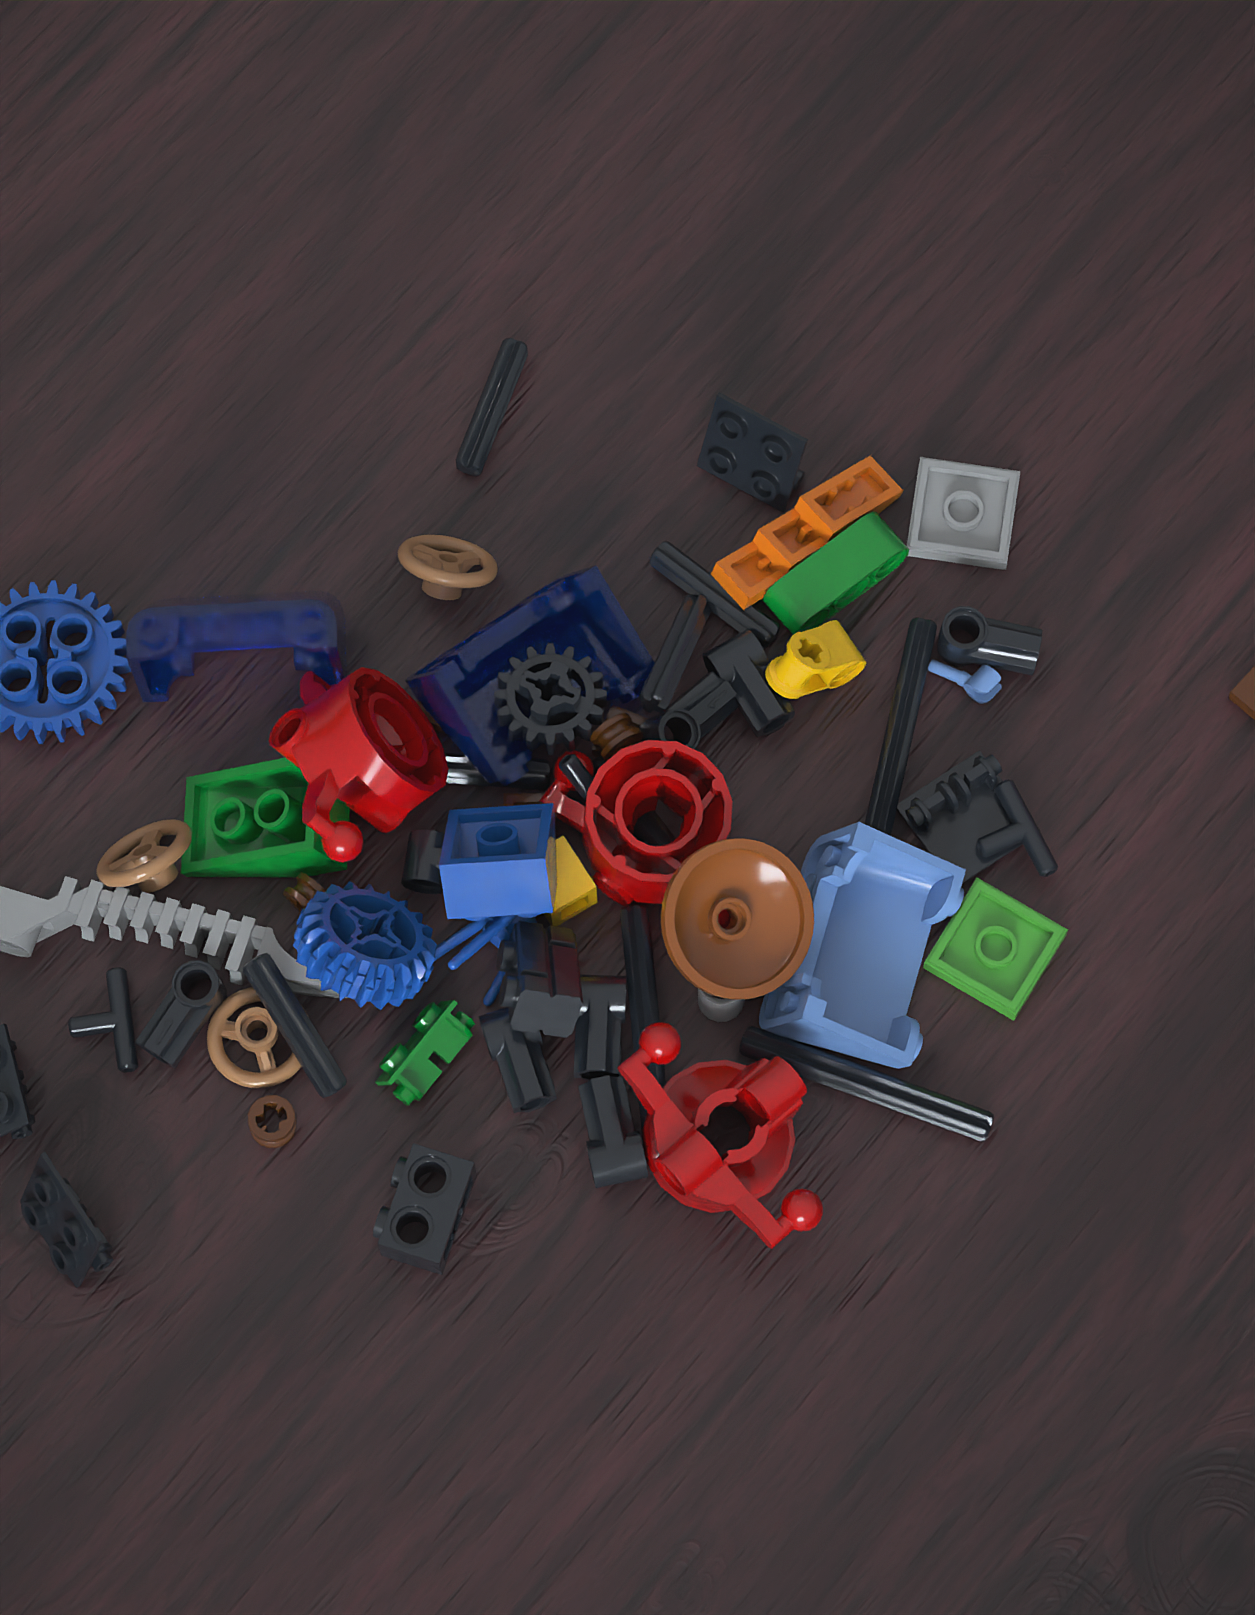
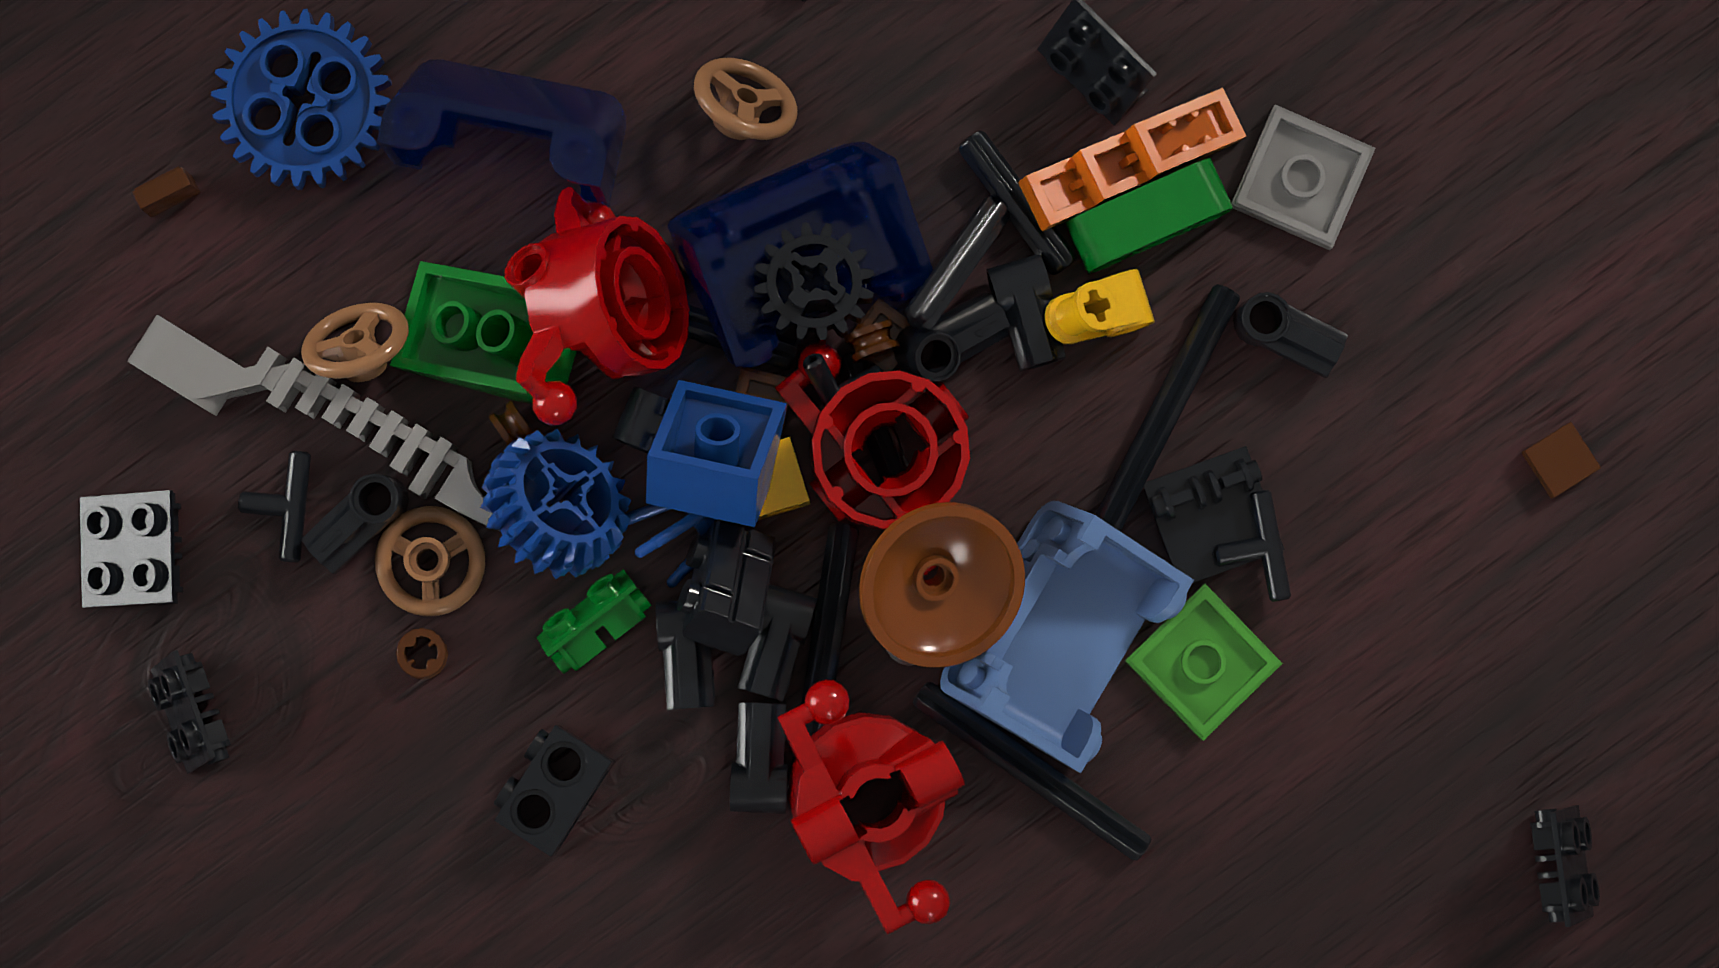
camera: 10 degrees right, 15 degrees up
black axle [243,953,347,1098] -> none
medium blue hand [928,659,1002,704] -> none

